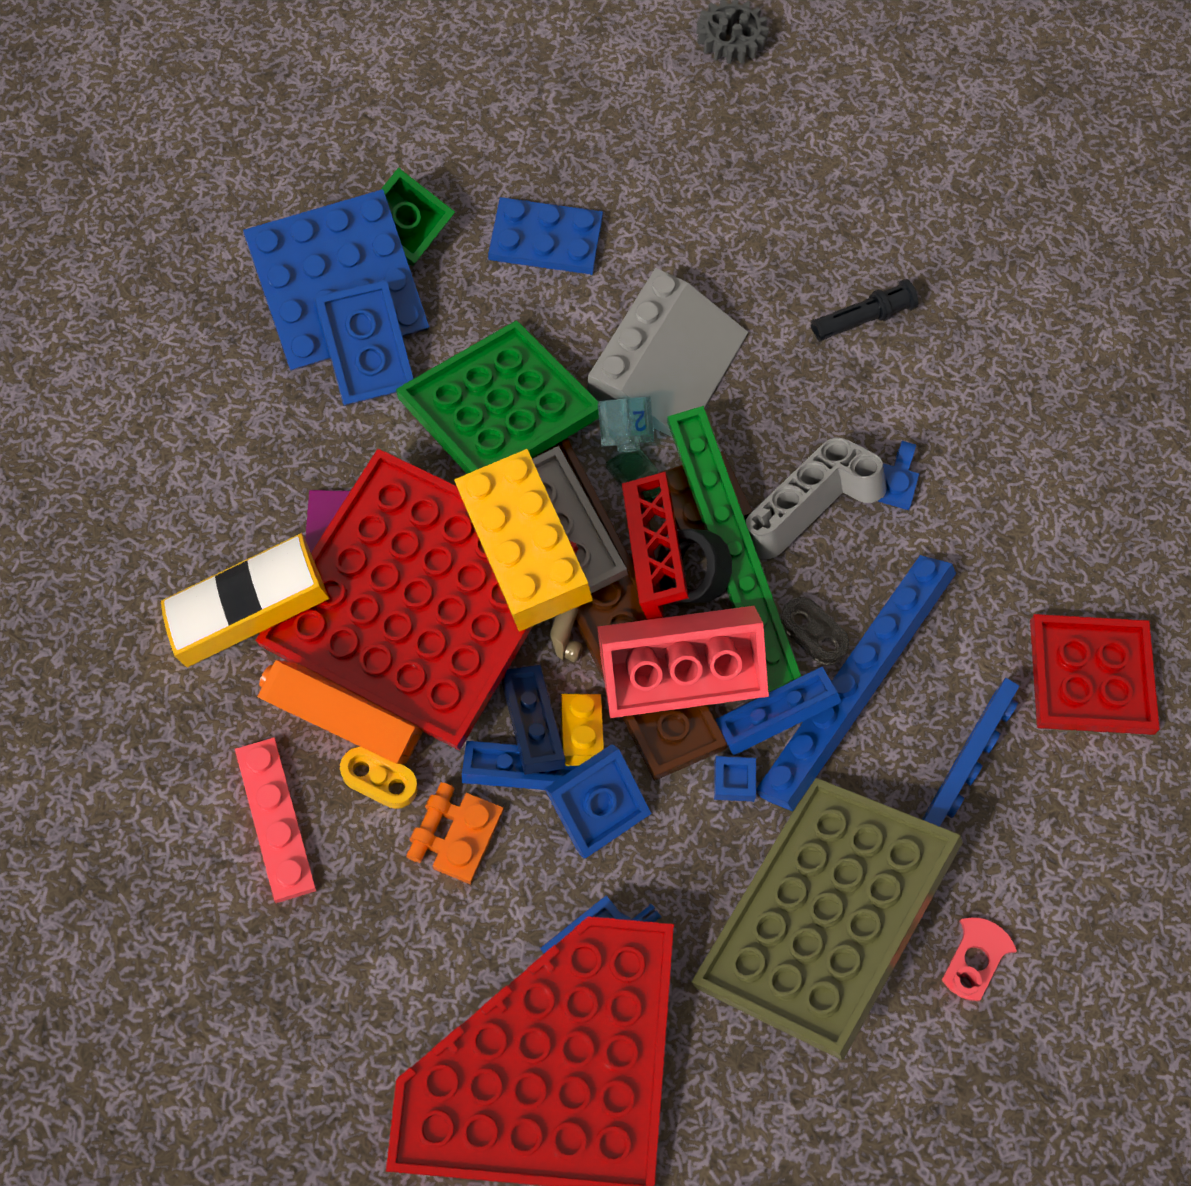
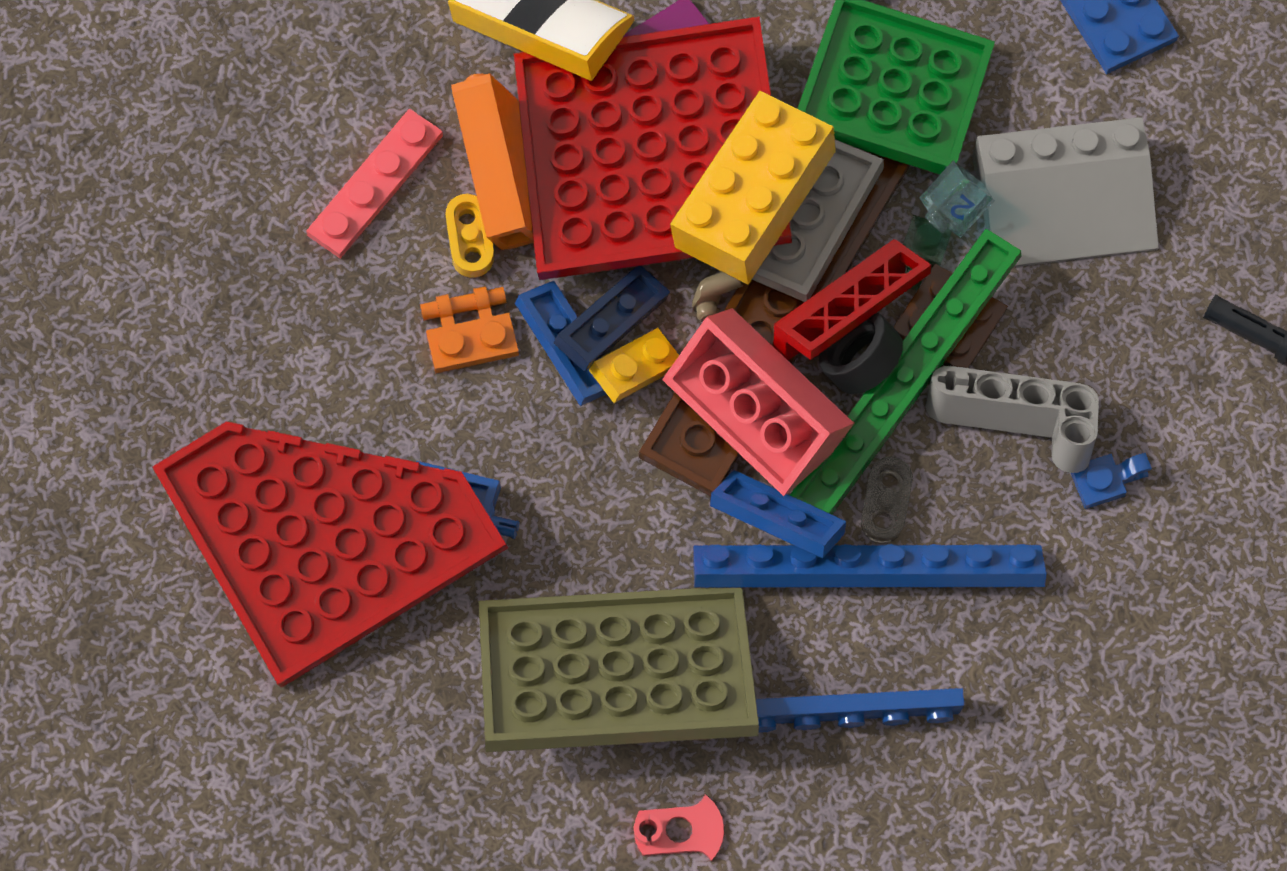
camera: 55 degrees right, 5 degrees up
blue plate [544,744,651,859] -> none
blue plate [714,756,756,802] -> none
red plate [1030,614,1160,735] -> none

